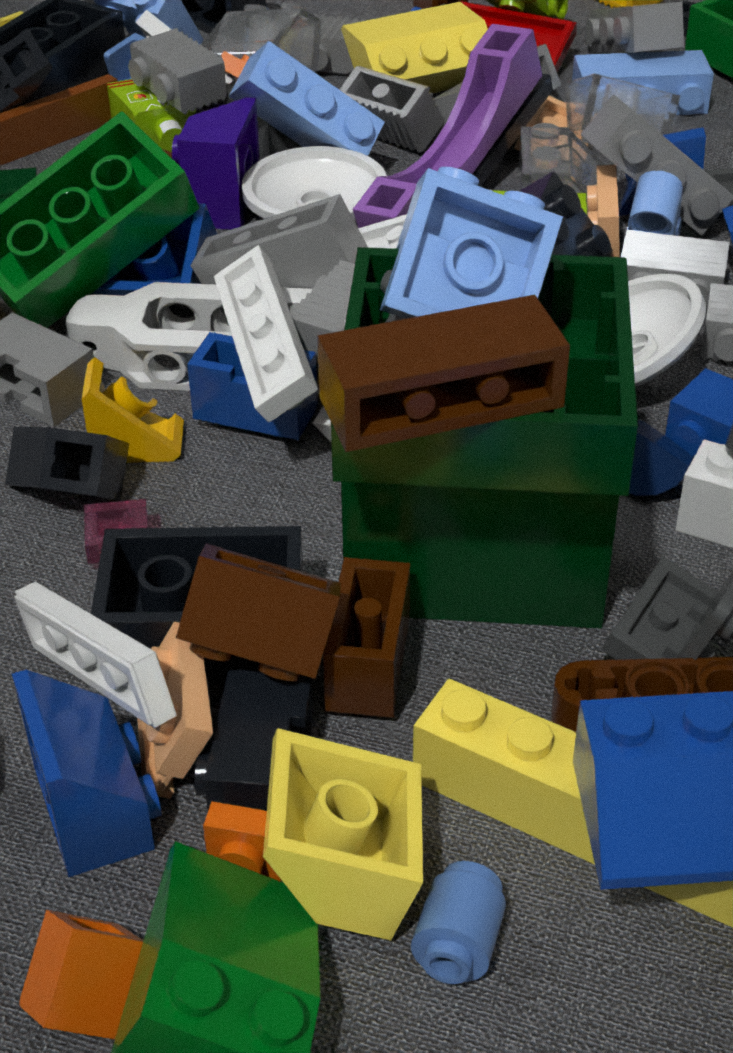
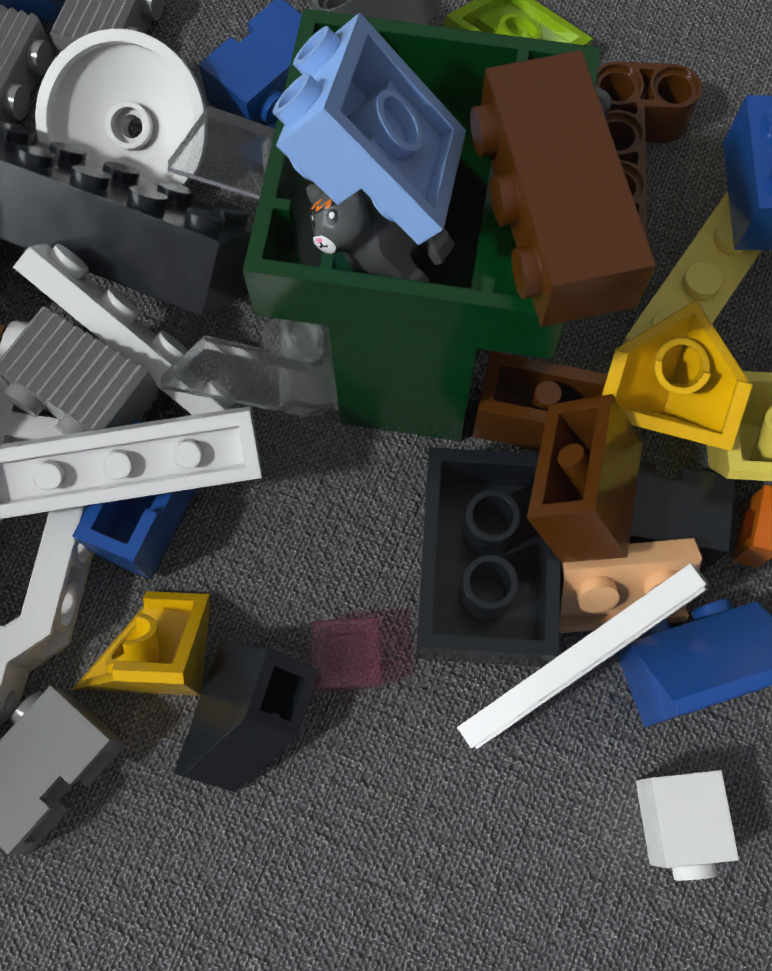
camera: 85 degrees left, 30 degrees up
none -> yellow slope [602,300,753,451]

